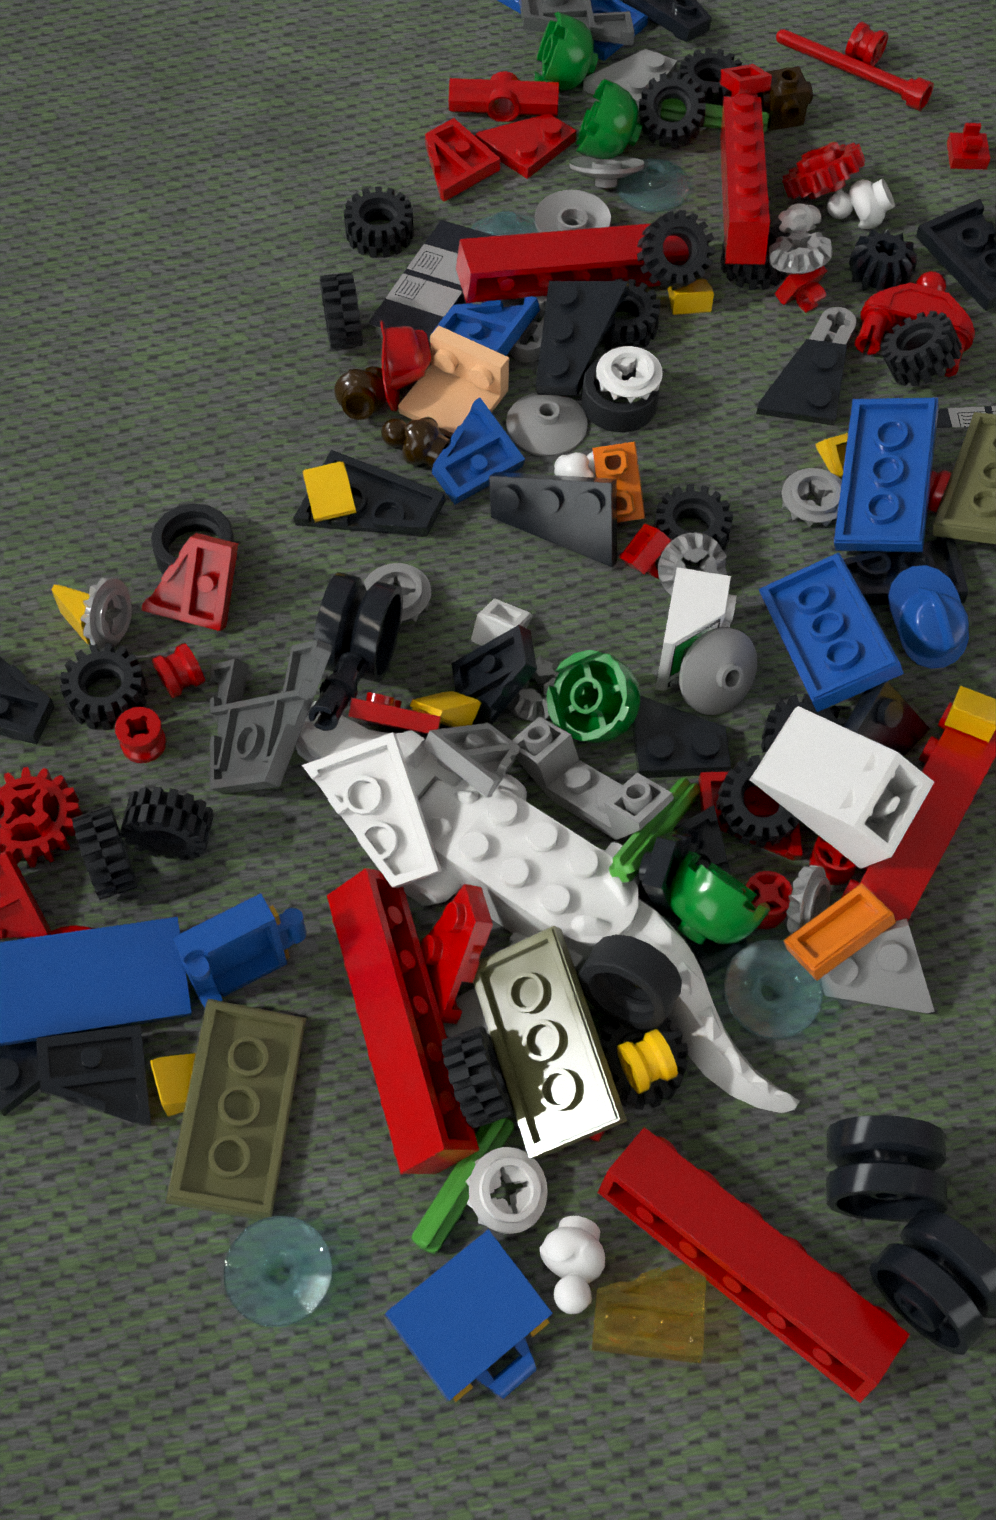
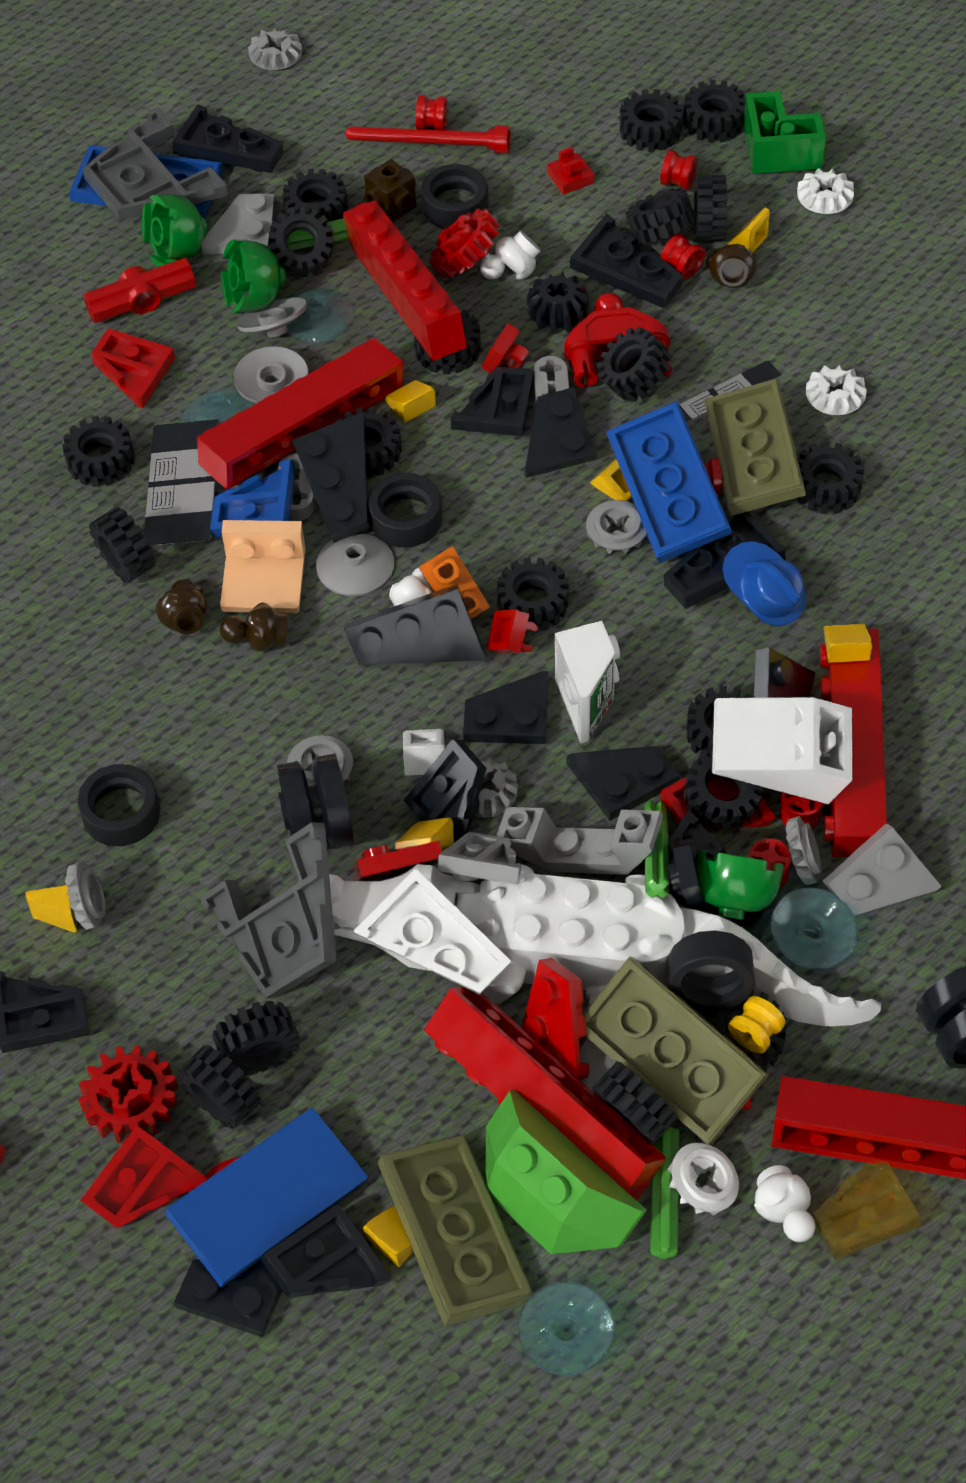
camera: 25 degrees left, 5 degrees down
black tyre [60,643,148,730] -> none
red wheel [115,707,166,763] -> none
red wing [141,533,238,631] -> none
red wheel [152,643,205,699] -> none
blue piece [172,893,307,1009] -> none
black wing [293,450,446,536] -> none
yellow slope [303,462,356,522] -> none
black pin [308,652,368,731] -> none
red piece [380,320,431,412] -> none
blue piece [384,1229,553,1402] -> none
blue wing [431,398,525,505] -> none
red wing [475,113,577,179] -> none
green cylinder [546,650,641,743] -> none
white gear [596,346,662,404] -> none
black tyre [637,210,715,290] -> none
light grey gear [658,532,727,596] -> none
light grey dish [679,627,757,715] -> none
red tile [720,64,772,97] -> none
blue tile [759,553,904,712] -> none
light grey gear [769,230,833,274] -> none
white axle [778,203,821,234] -> none
orange tile [783,883,896,981] -> none
none -> black tyre [421,164,489,229]
none -> black wing [451,366,534,437]
none -> black wing [463,671,548,744]
none -> bright green wedge [486,1090,647,1254]

